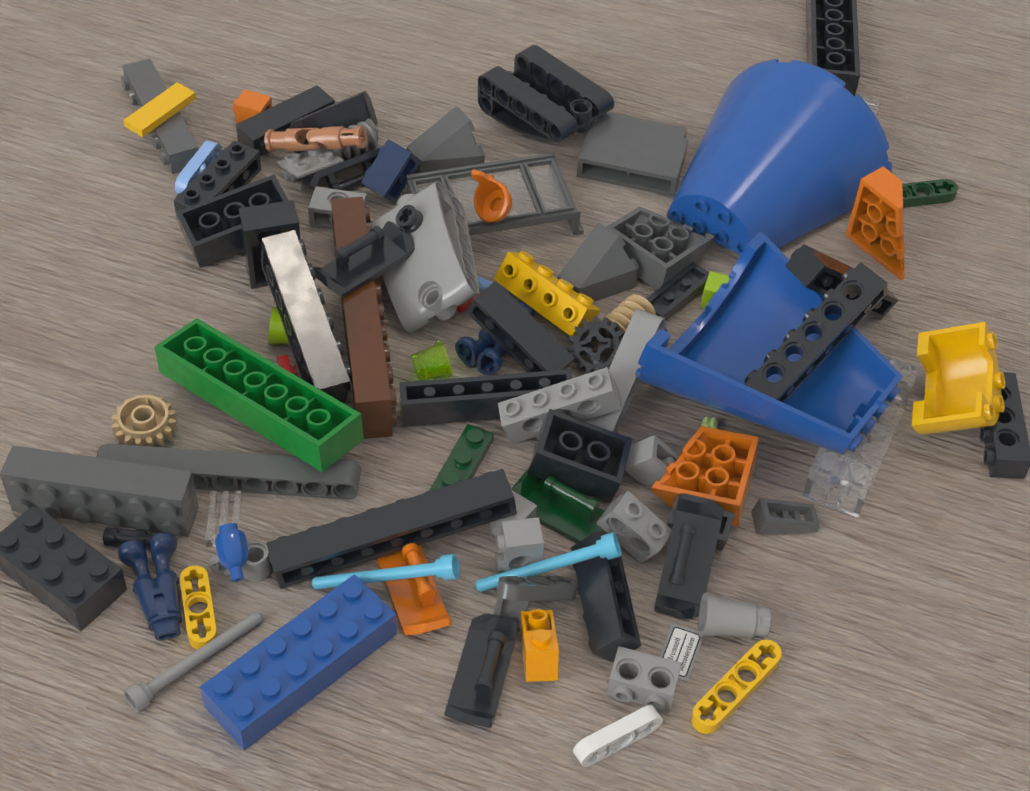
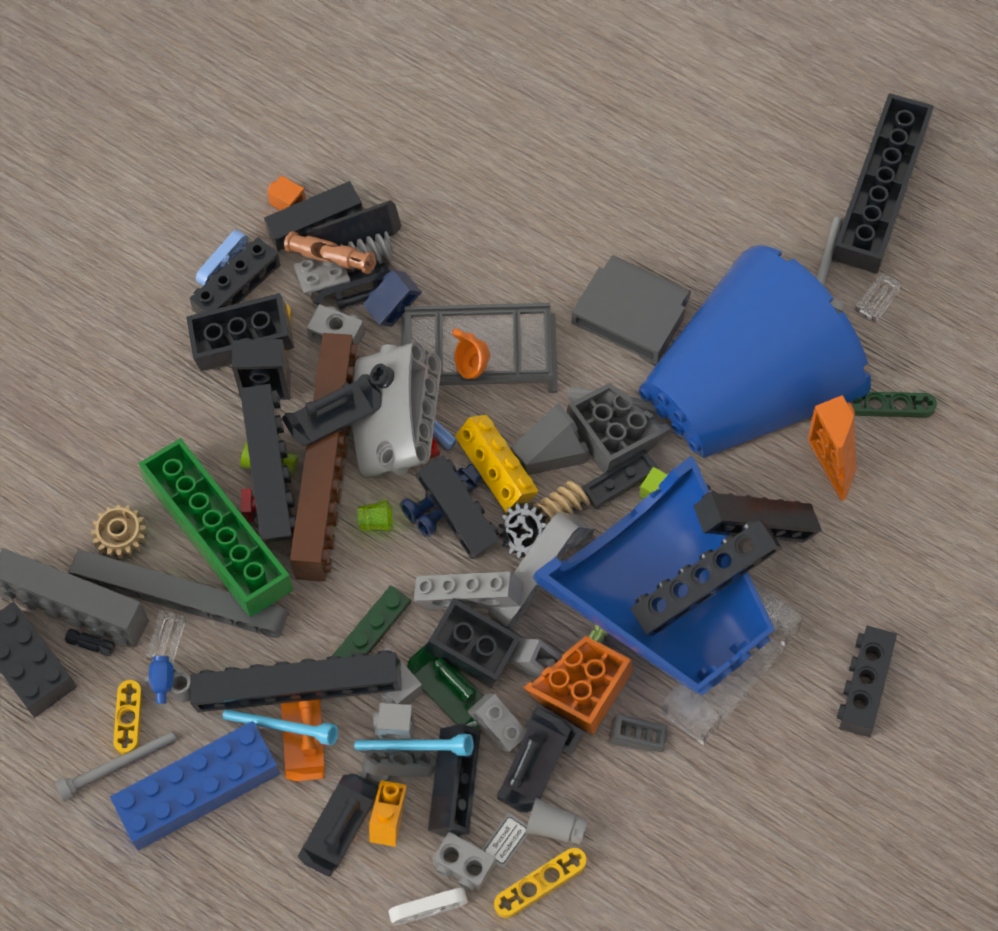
camera: 20 degrees right, 15 degrees up
dark blue piece [118,533,182,641] -> none
dark grey brick [120,58,199,174] -> none
yellow tile [124,82,196,137] -> none
black brick [399,369,573,427] -> none
dark grey slope [407,107,485,174] -> none
black panel [478,45,614,143] -> none
yellow cylinder [912,322,1005,435] -> none

